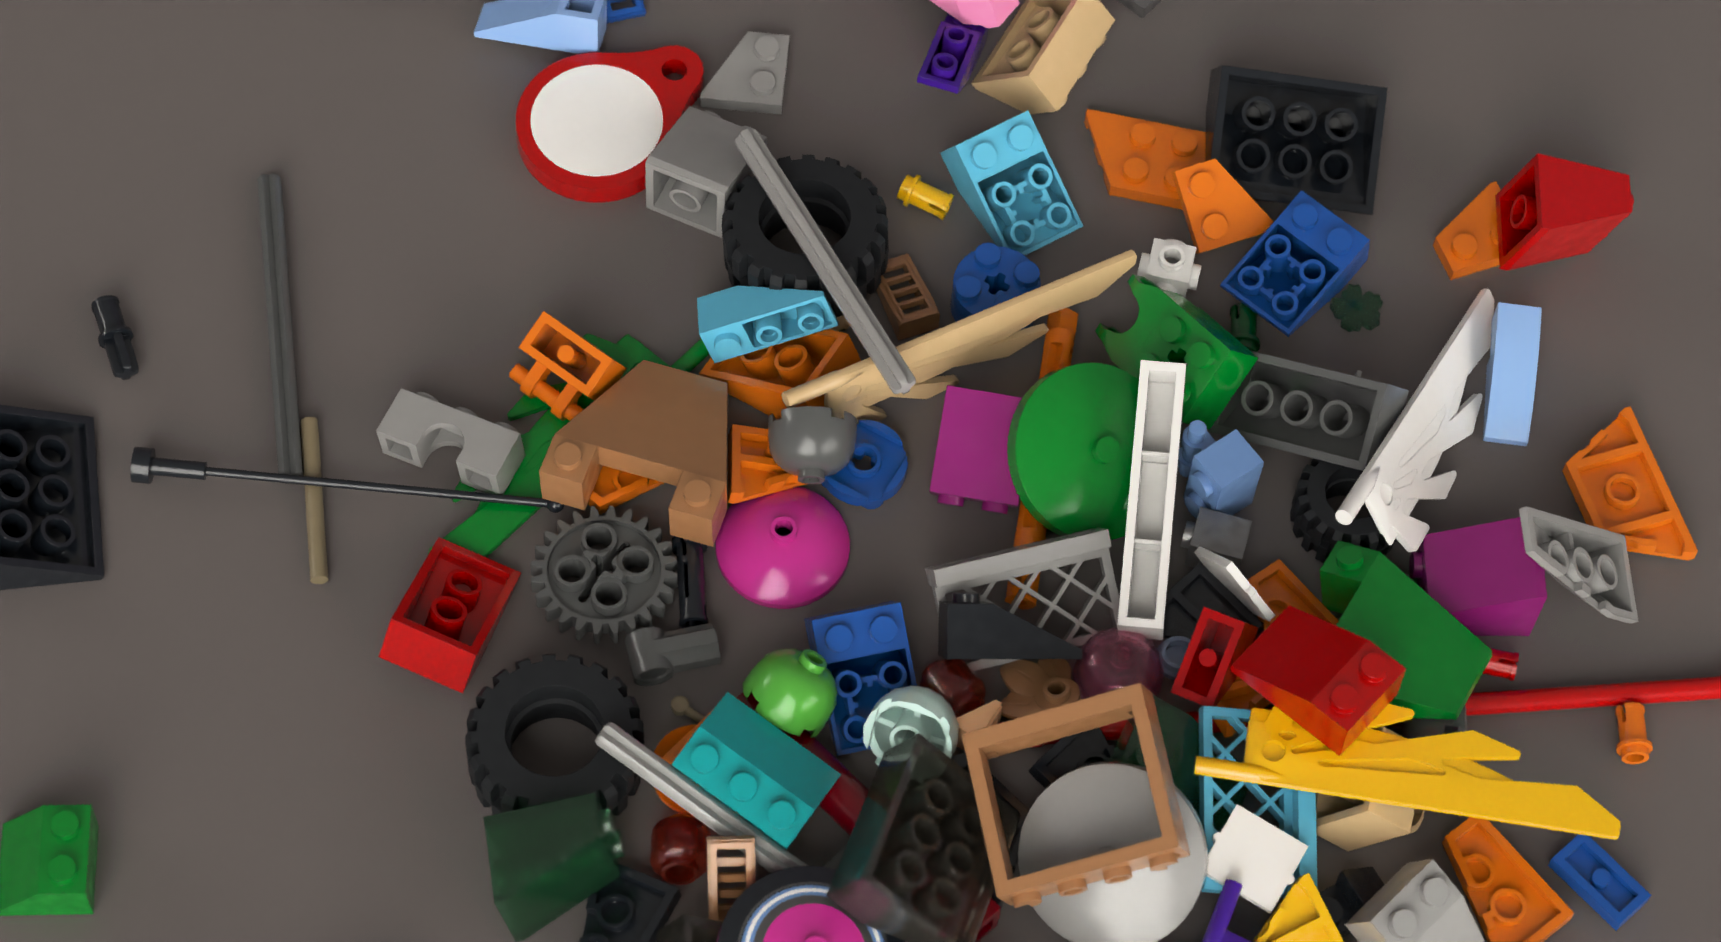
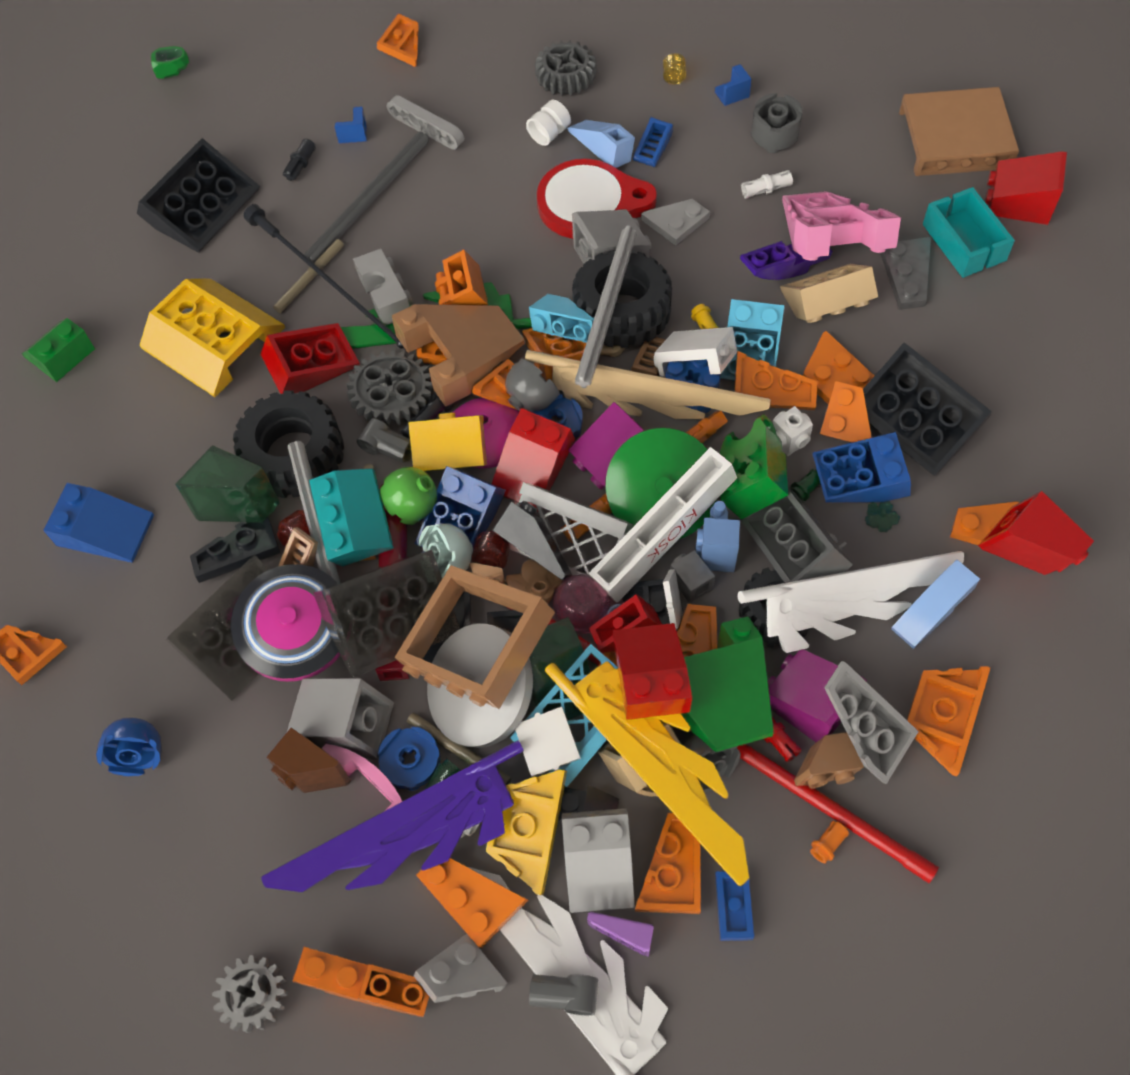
camera: 50 degrees right, 0 degrees up
none -> yellow slope [140,278,285,397]
none -> blue panel [335,107,367,143]
none -> orange wing [377,13,418,67]
none -> light grey beam [387,95,465,149]
none -> yellow container [408,413,487,471]
none -> red slope [491,408,575,512]
none -> white wheel [526,100,571,146]
none -> white panel [654,327,737,377]
none -> orange wing [734,351,817,410]
none -> medium nougat slope [794,732,864,788]

